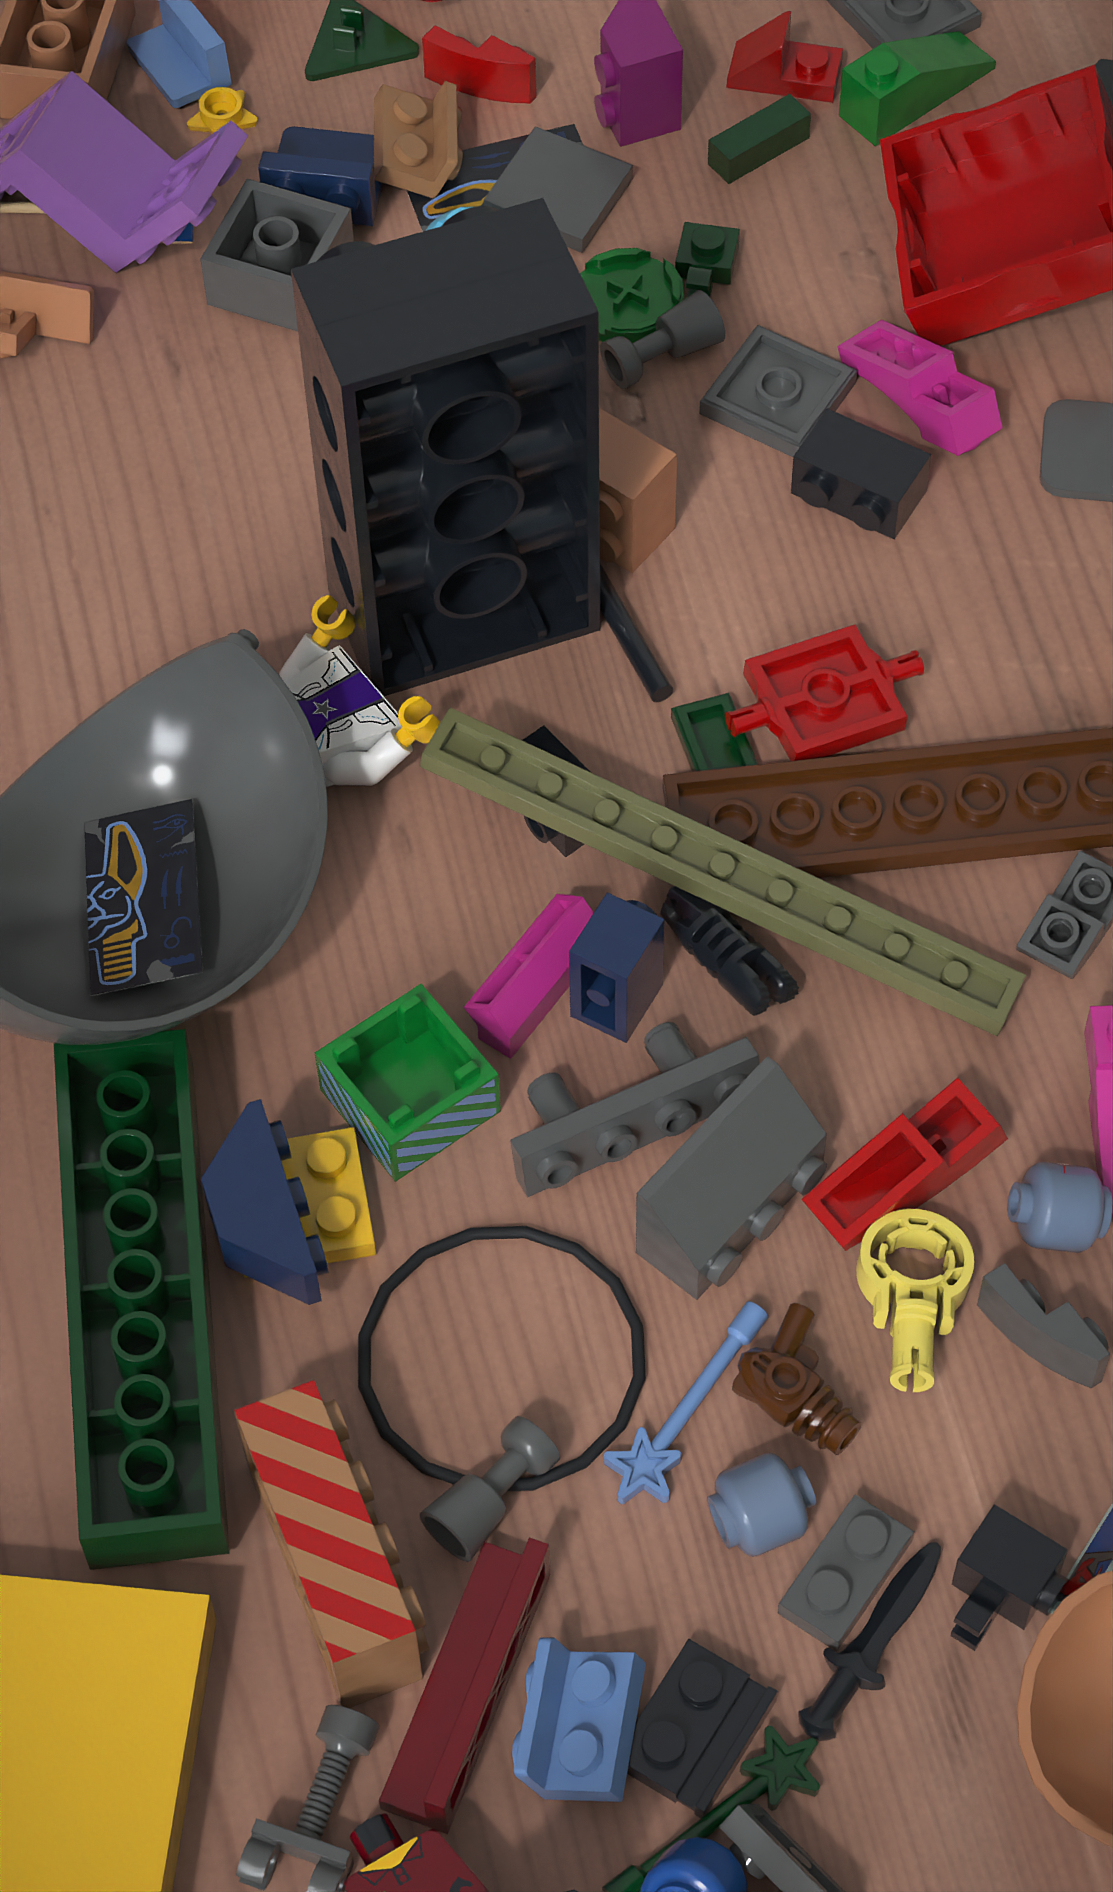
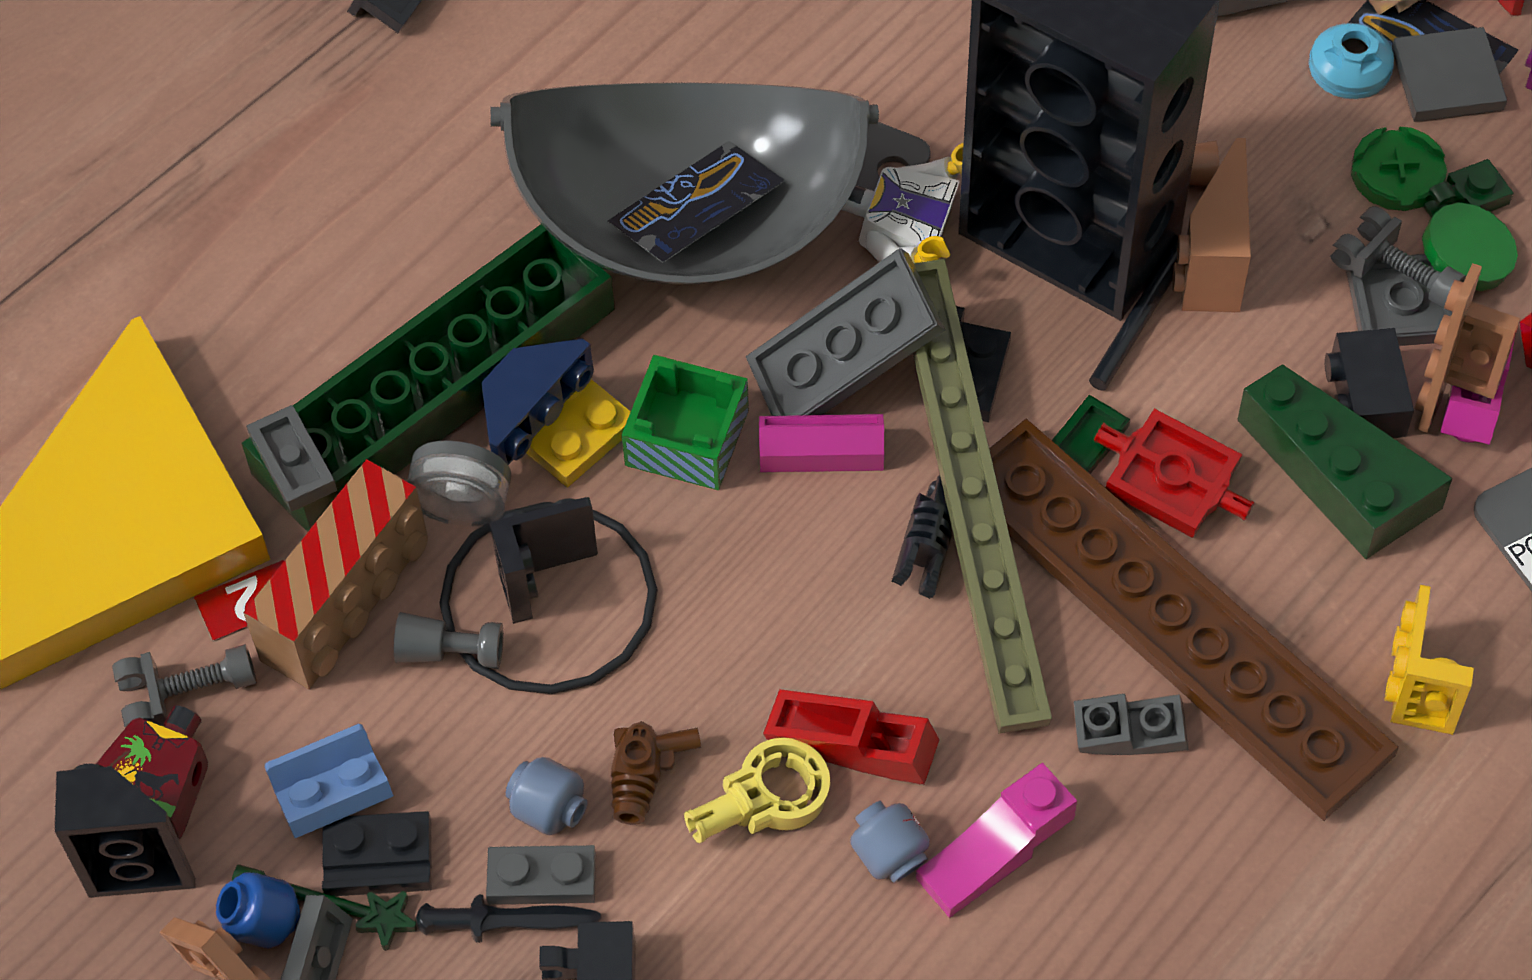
camera: 55 degrees right, 0 degrees up
dark red fence [379,1537,551,1834] -> none
dark grey plate [510,1022,759,1197] -> none
dark blue brick [569,892,665,1043] -> none
dark grey piece [600,290,725,389] -> none
medium blue piece [604,1301,768,1505] -> none
dark grey slope [636,1056,827,1300] -> none
dark grey slope [977,1263,1110,1388] -> none
none -> red sticker [194,560,284,641]
none -> dark grey plate [246,405,337,512]
none -> clear piece [407,441,512,527]
none -> black bracket [489,497,598,624]
none -> dark grey tile [745,248,946,416]
none -> dark green wedge [1237,364,1453,559]
none -> dark grey bar [1330,206,1466,310]
none -> nougat bracket [1415,263,1521,433]
none -> green tile [1422,203,1518,291]

